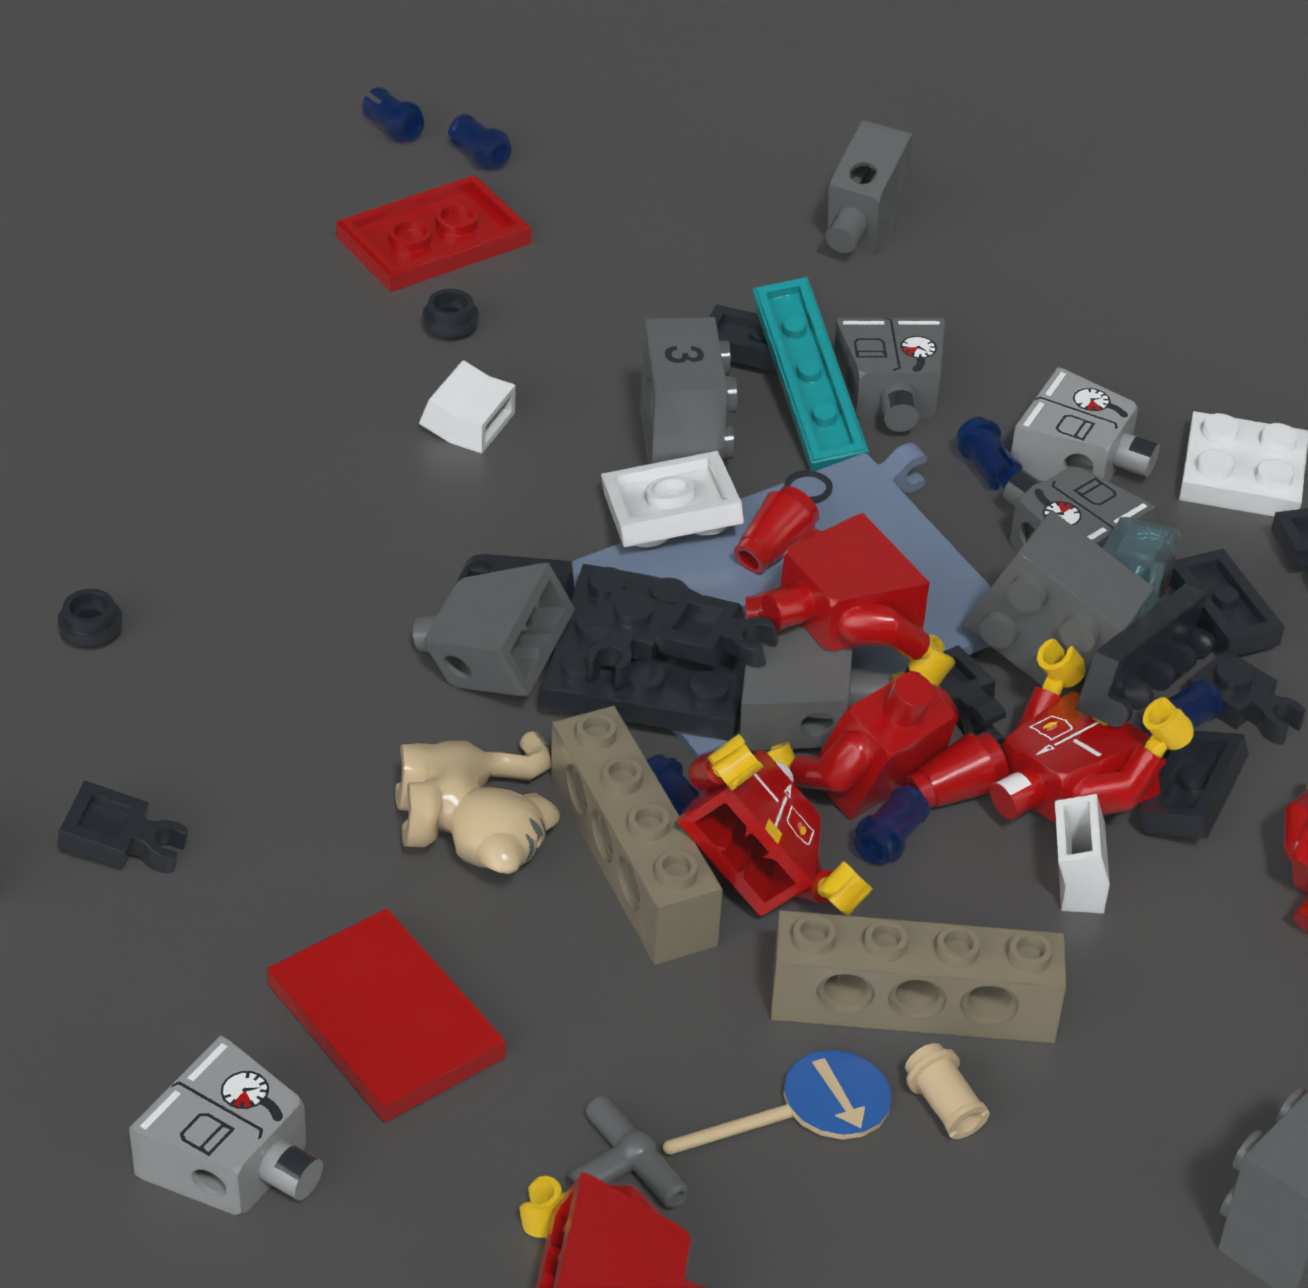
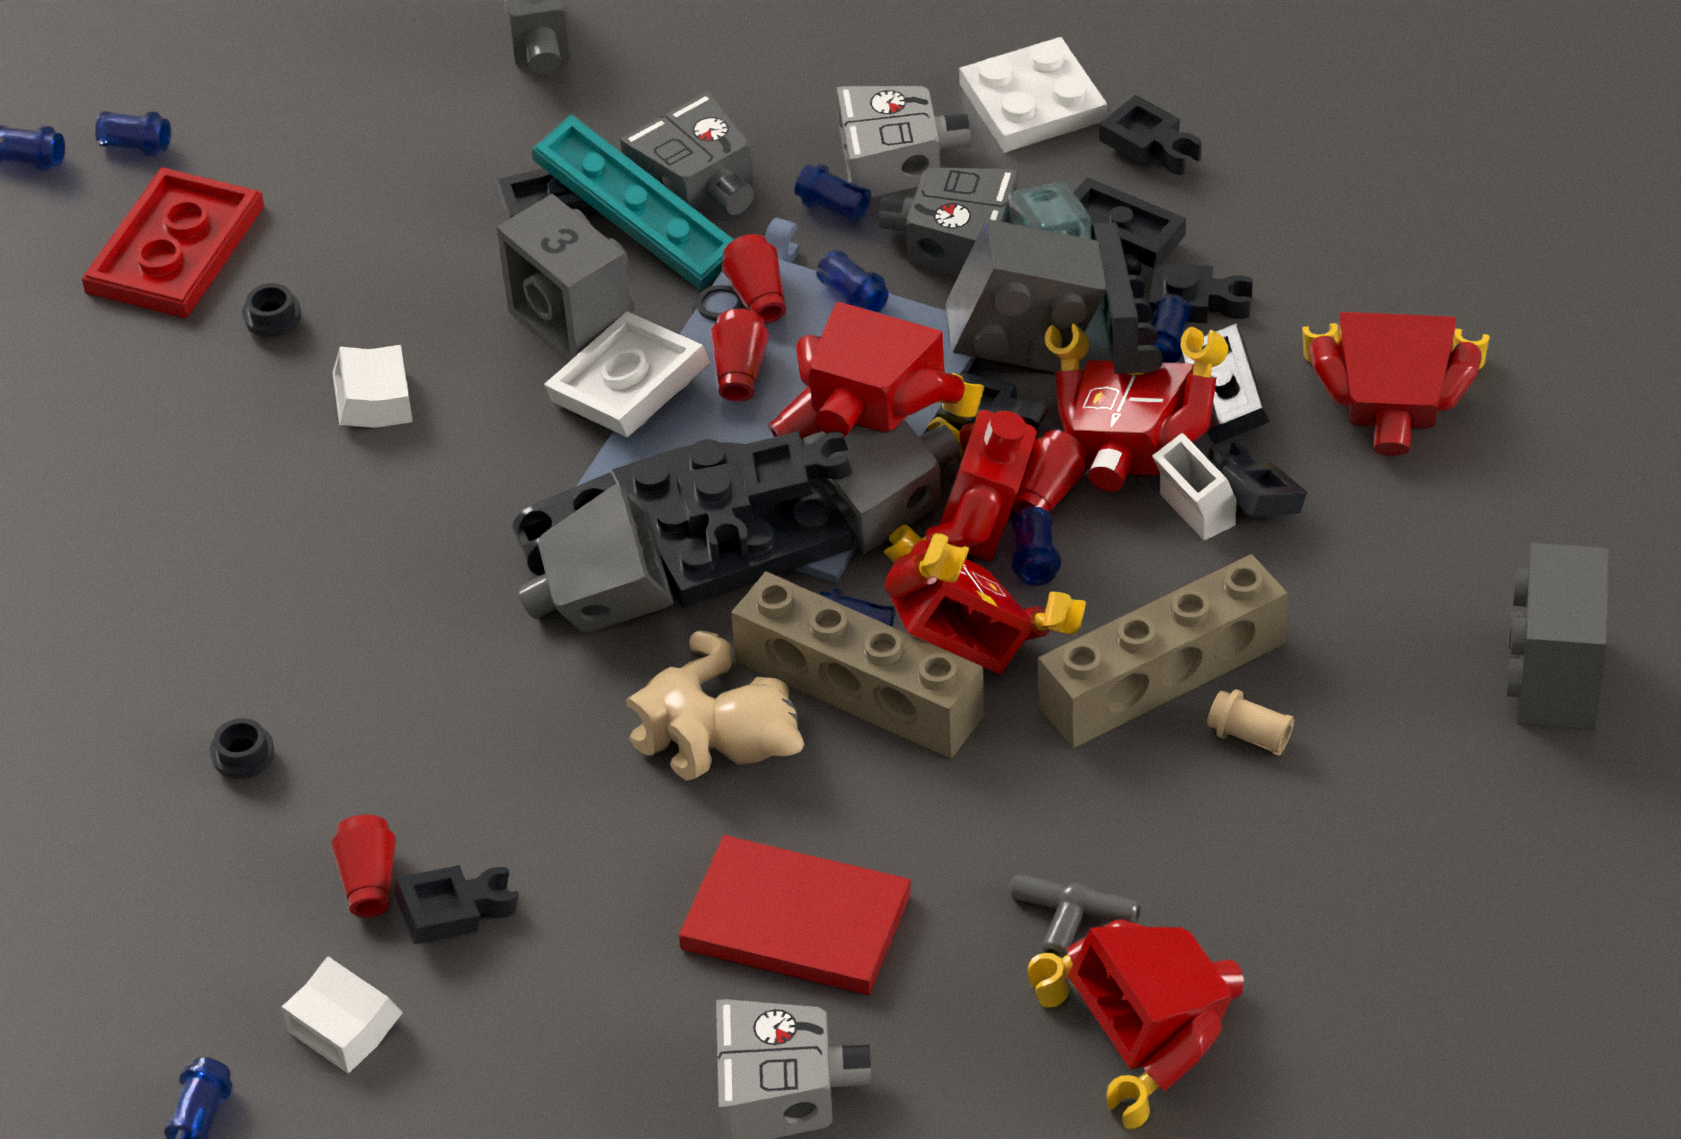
camera: 30 degrees left, 5 degrees up
blue piece [662,1050,892,1155] -> none
none -> red cone [331,815,396,918]
none -> red cone [721,234,787,324]
none -> clear blue pin [816,250,889,313]
none -> black plate [1207,443,1307,520]

